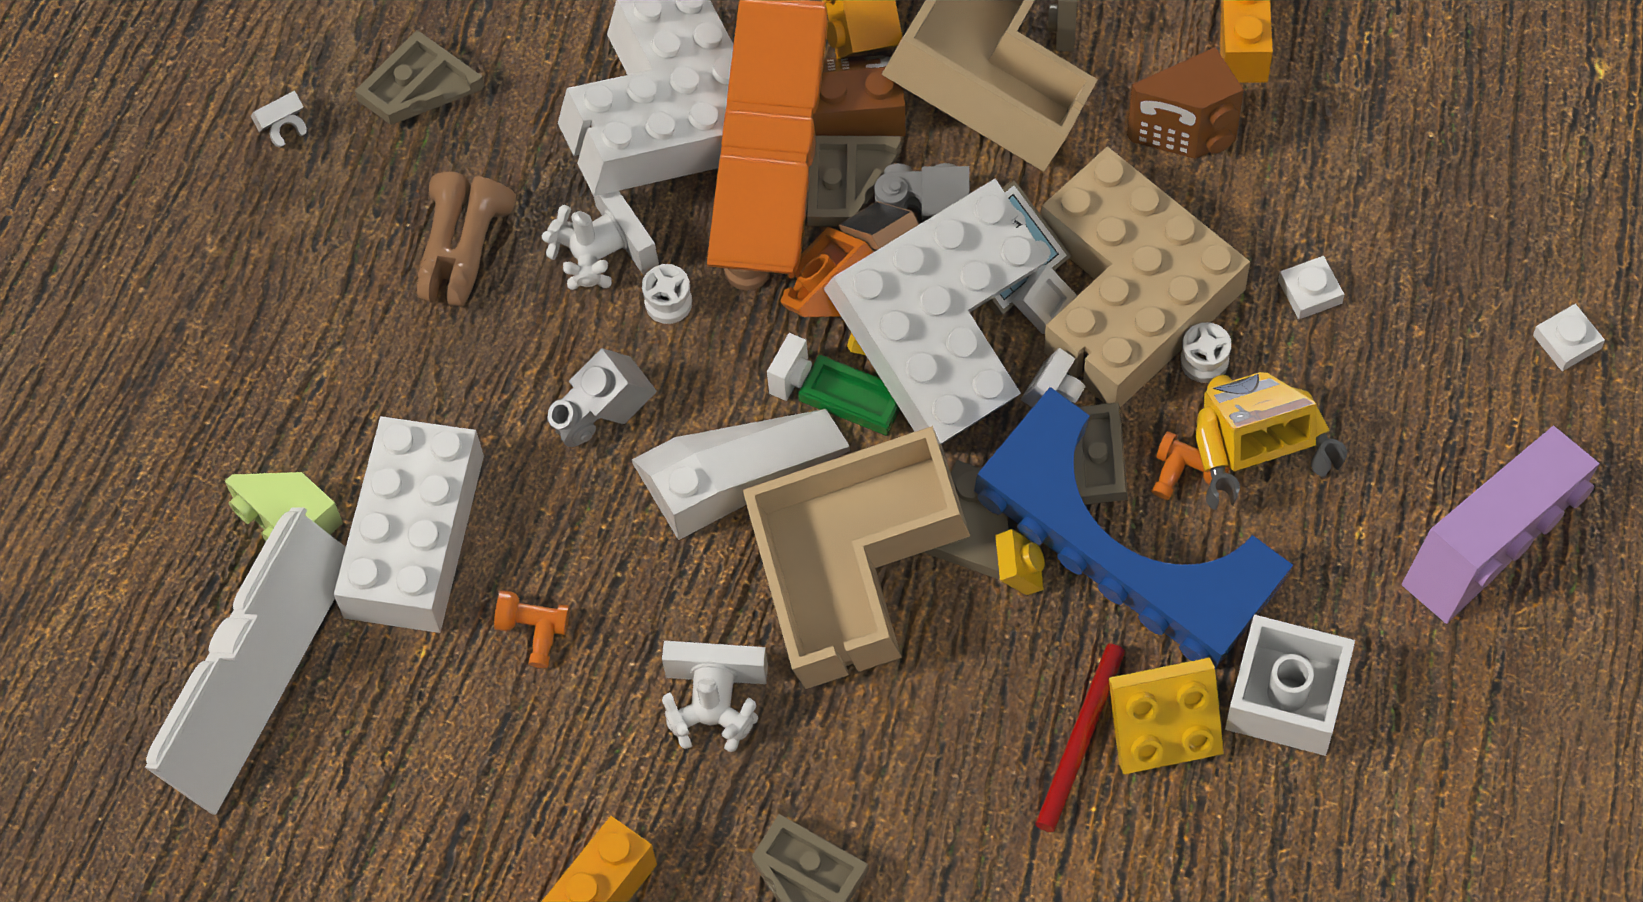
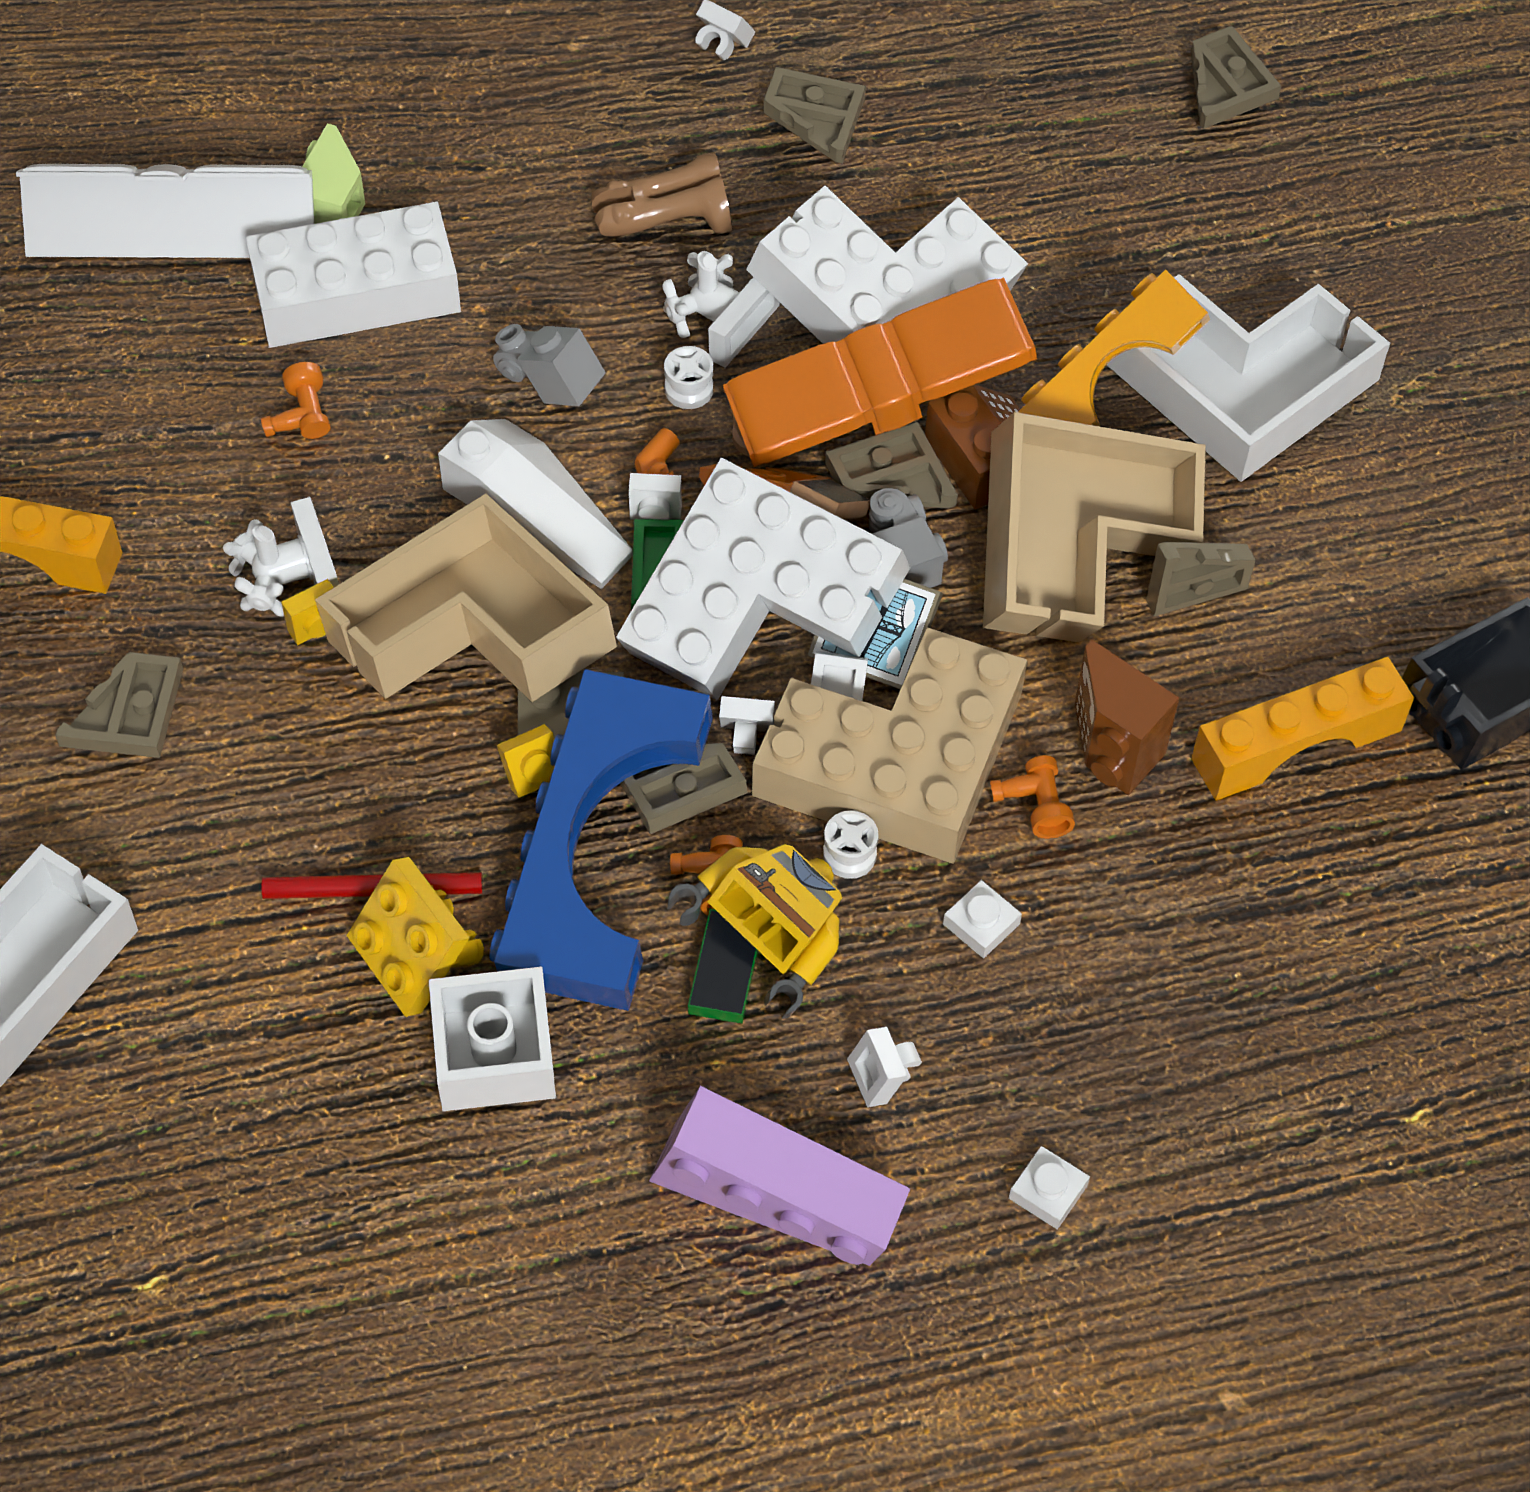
camera: 60 degrees right, 5 degrees down
none -> yellow plate [281,579,334,646]
none -> orange arm [634,428,680,475]
none -> black tile [688,909,758,1024]
none -> white tile [847,1027,922,1107]
none -> orange piece [990,755,1075,839]

